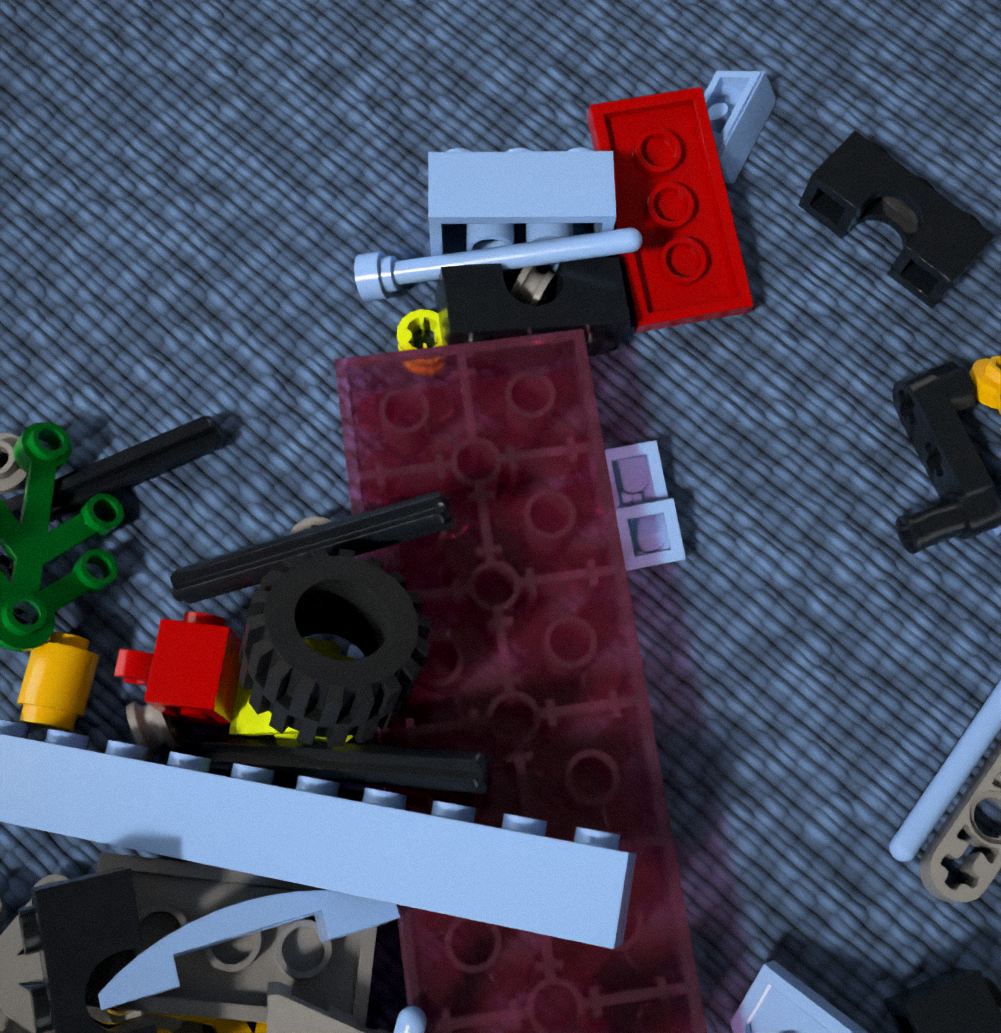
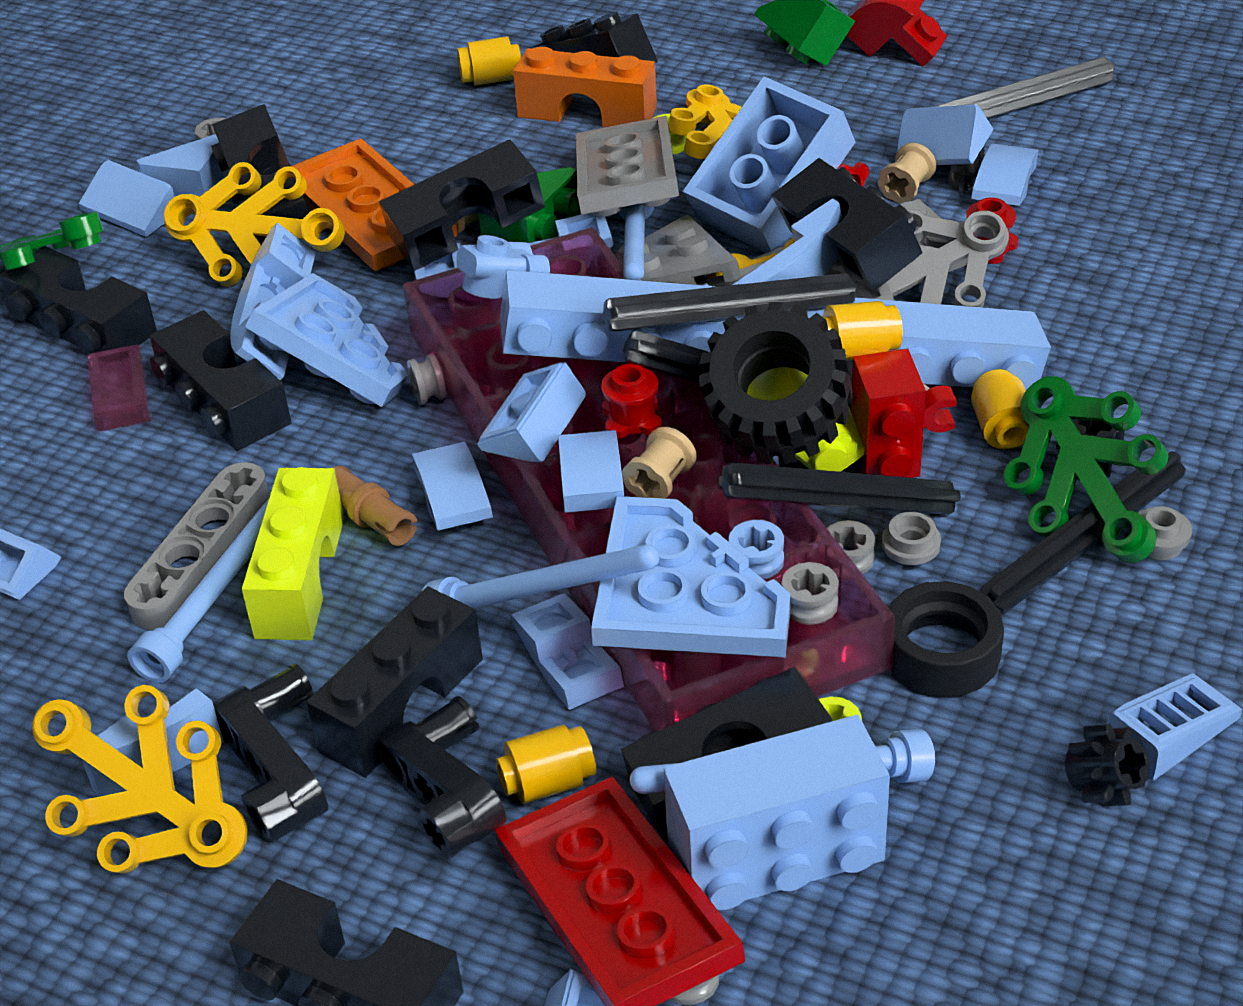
camera: 170 degrees right, 30 degrees down
none -> neon yellow arch [242,467,344,640]
none -> black arch [306,586,483,778]
none -> medium nougat pin [333,465,417,546]
none -> black beam [375,696,506,860]
none -> light grey bush [407,353,446,406]
none -> light blue slope [412,442,493,530]
none -> light blue piece [422,544,659,608]
none -> light blue slope [477,362,586,463]
none -> yellow brick [495,724,596,805]
none -> light blue slope [558,430,624,513]
none -> light blue plate [591,496,790,657]
none -> red brick [601,364,662,439]
none -> black axle [602,273,857,332]
none -> tan bush [622,427,696,499]
none -> light blue bush [729,520,784,579]
none -> light grey bush [781,562,839,625]
none -> yellow brick [823,301,903,360]
none -> light grey plate [882,512,941,565]
none -> black tyre [884,581,1004,697]
none -> black gear [1065,724,1150,806]
none -> light blue slope [1107,673,1243,781]

